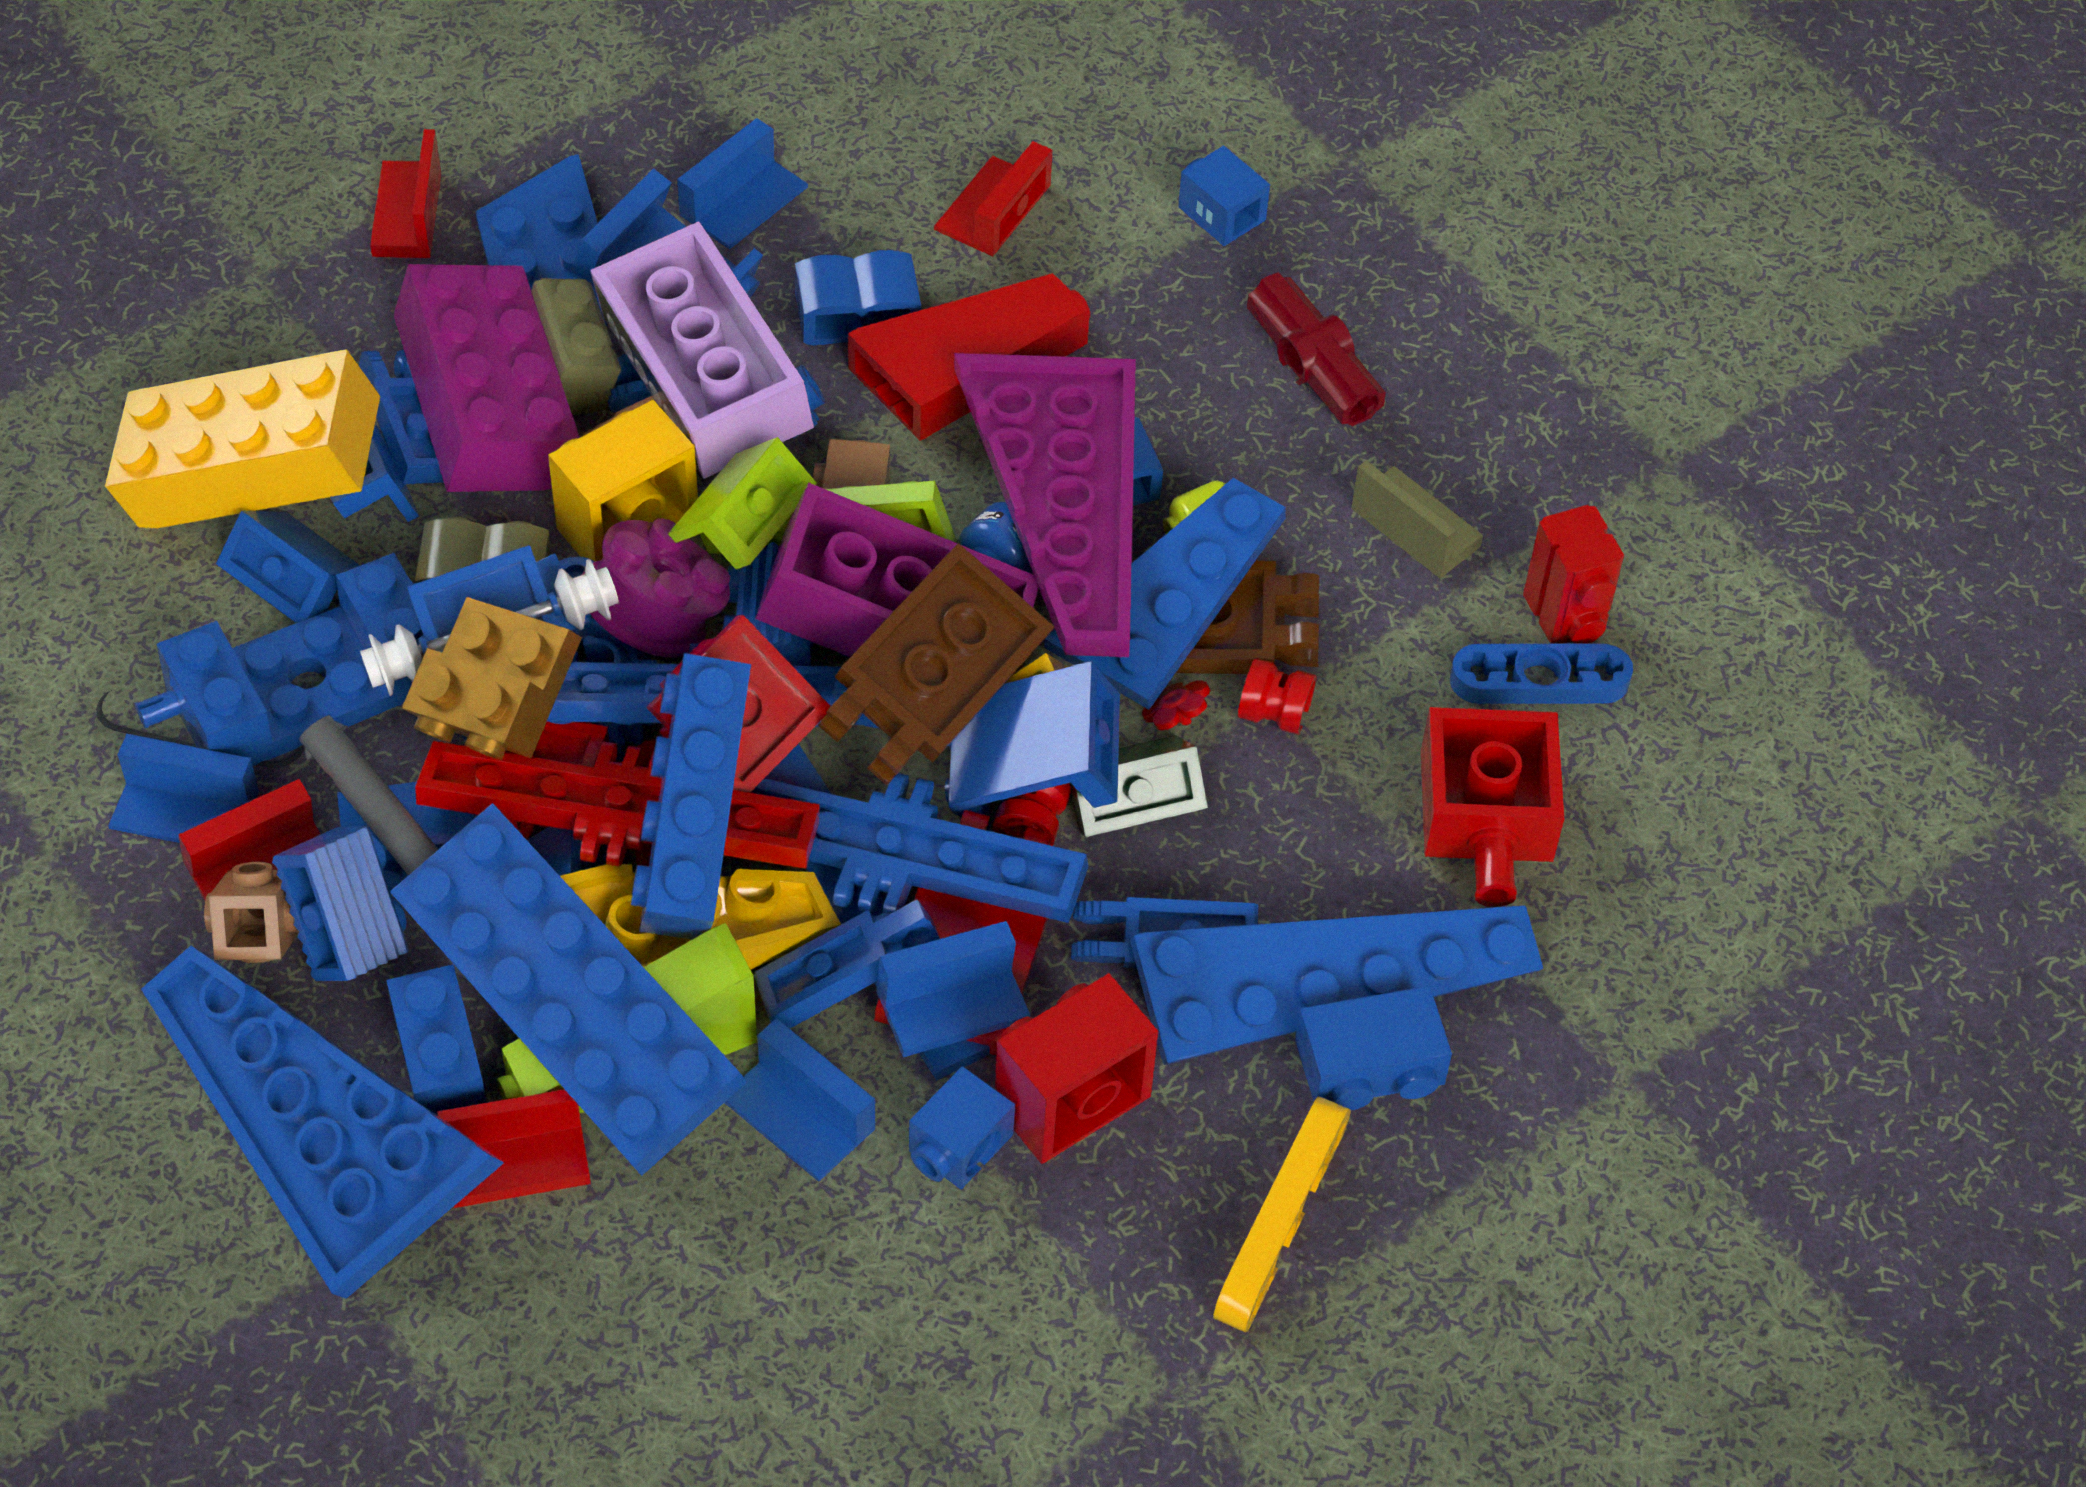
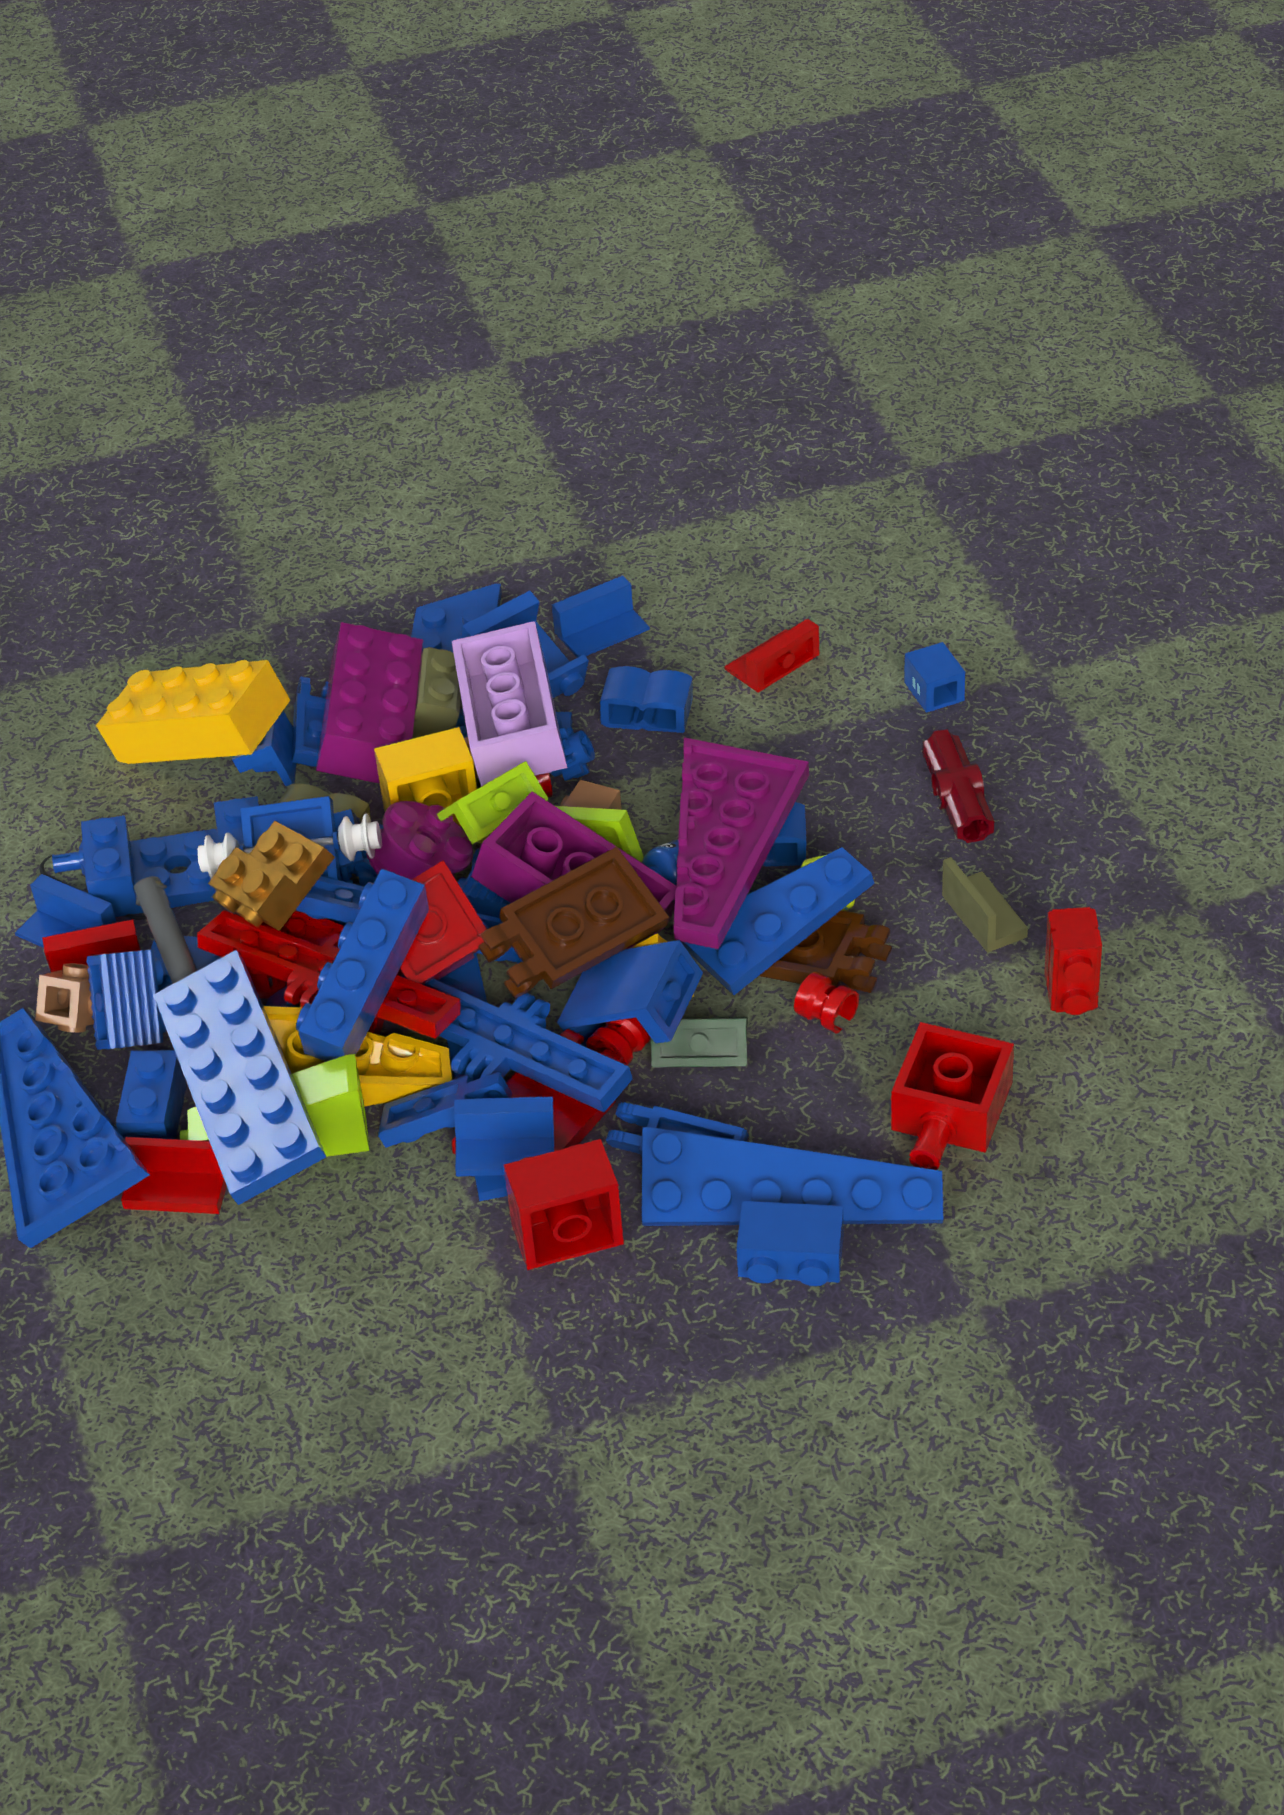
camera: 25 degrees right, 10 degrees down
blue panel [216,510,360,623] -> none
red panel [370,129,441,258] -> none
blue panel [724,1018,875,1182] -> none
red slope [848,273,1090,441] -> none
blue brick [909,1066,1015,1190] -> none
red plant [1142,680,1211,730] -> none
yellow beam [1213,1096,1351,1333] -> none
blue beam [1450,644,1633,704] -> none

